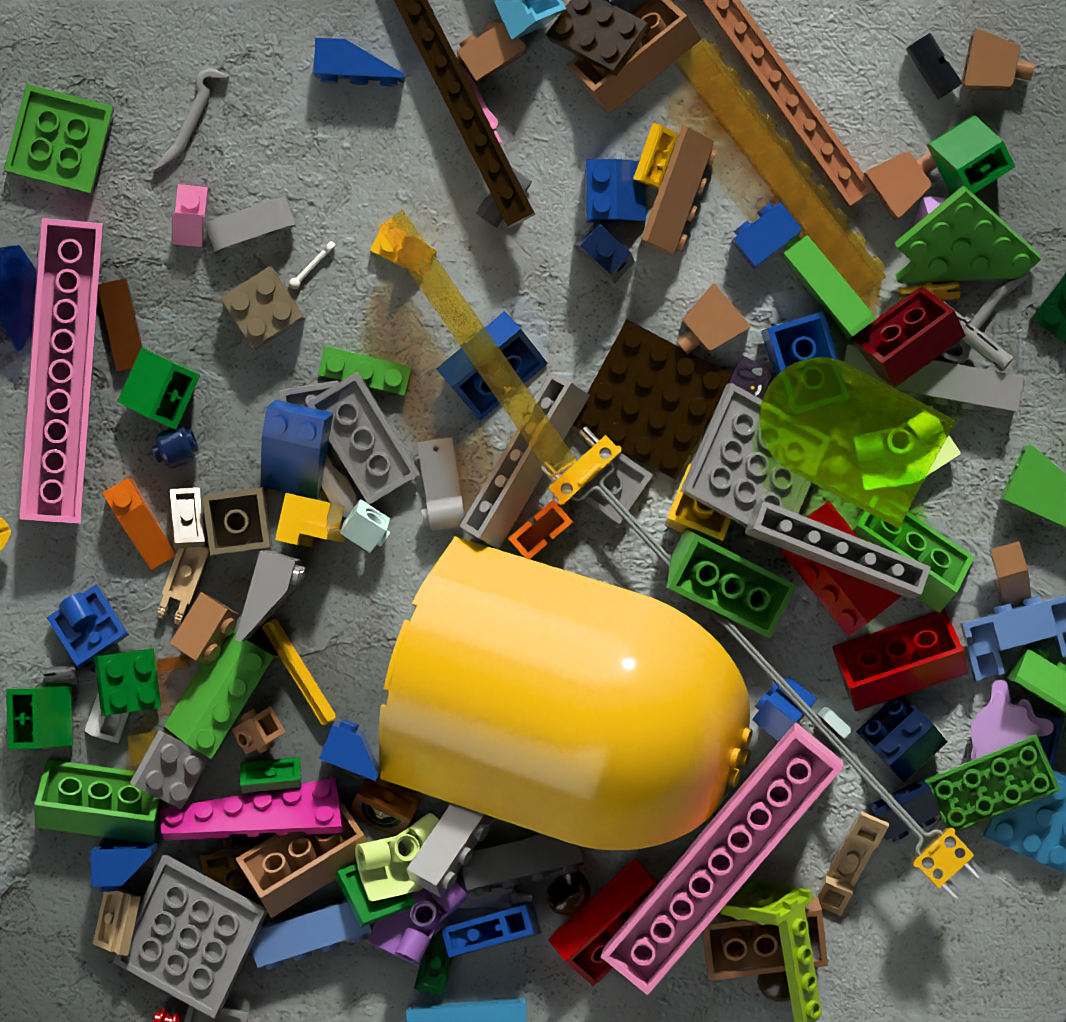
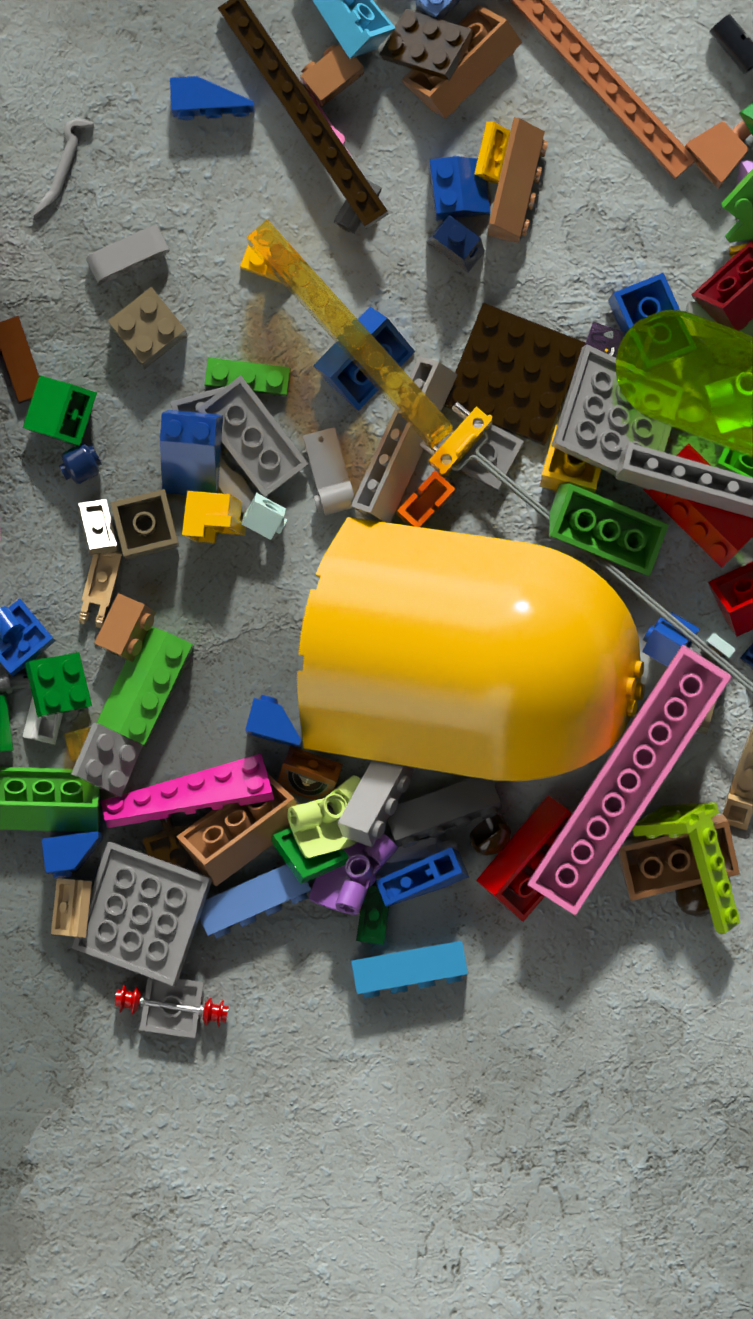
camera: 10 degrees left, 5 degrees down
orange slope [103,478,176,570] -> none
clear orange tile [156,655,190,671] -> none
bright pink slope [172,184,209,248] -> none
medium nougat brick [231,706,286,755] -> none
light grey slope [235,550,307,642] -> none
green plate [240,757,301,793] -> none
yellow axle [262,619,336,725] -> none
white hinge [289,241,336,289] -> none
clear yellow brick [675,38,886,297] -> none
medium nougat torso [676,283,751,355] -> none
blue brick [732,201,803,269] -> none
bright green slope [781,235,876,340] -> none

